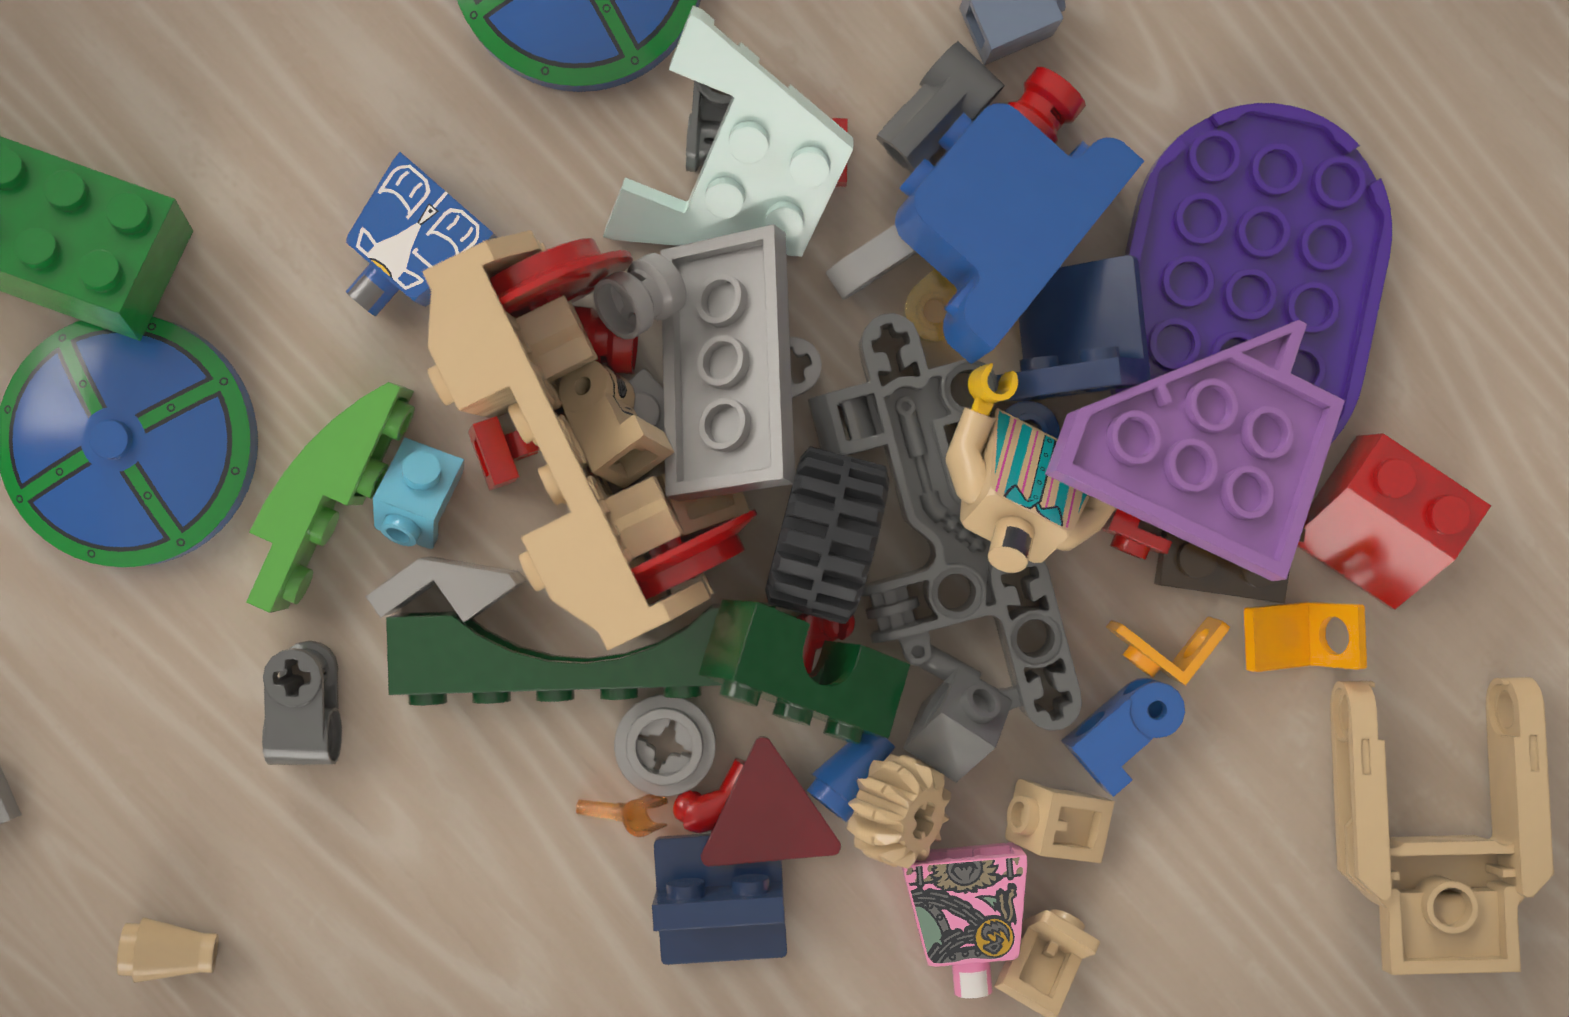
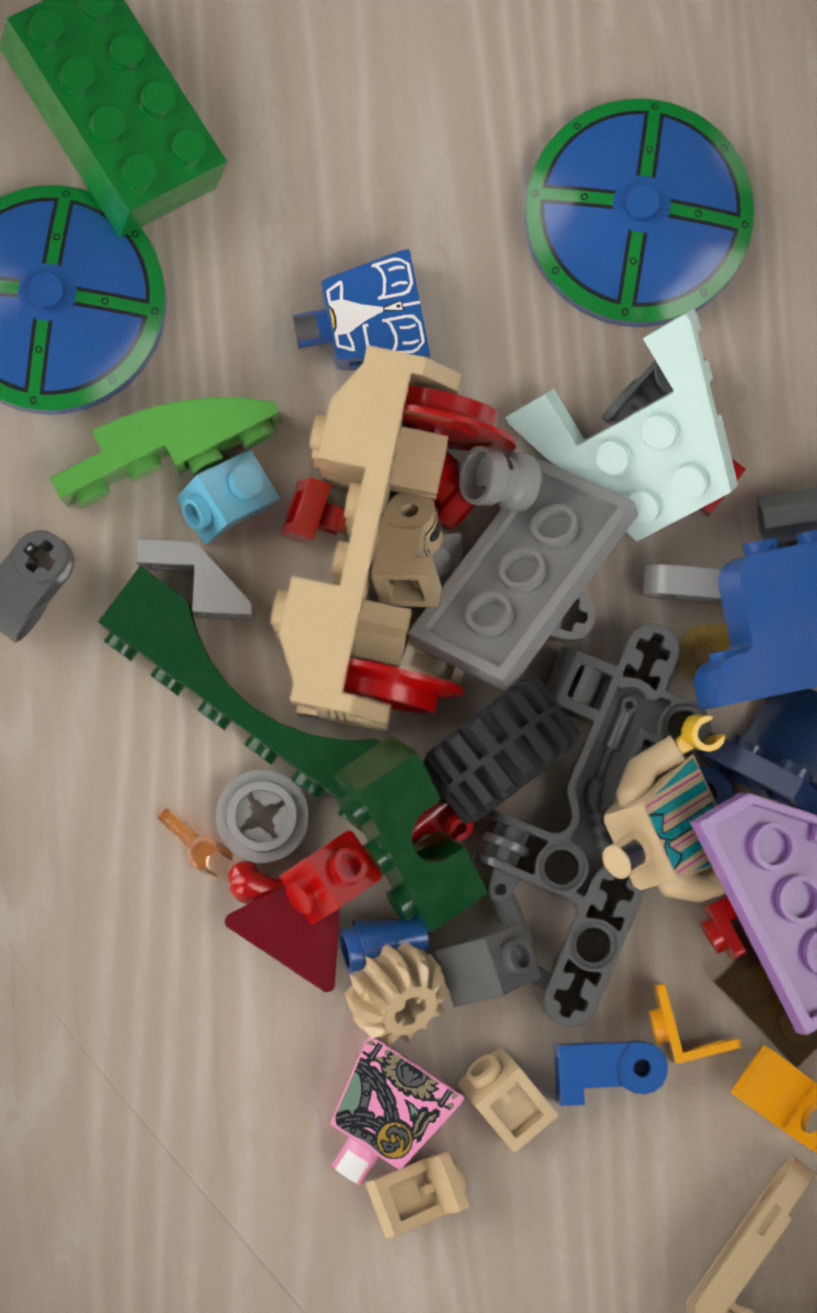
camera: 40 degrees right, 5 degrees down
dark blue bracket [652,833,787,965] -> none
none -> red bracket [279,830,382,925]

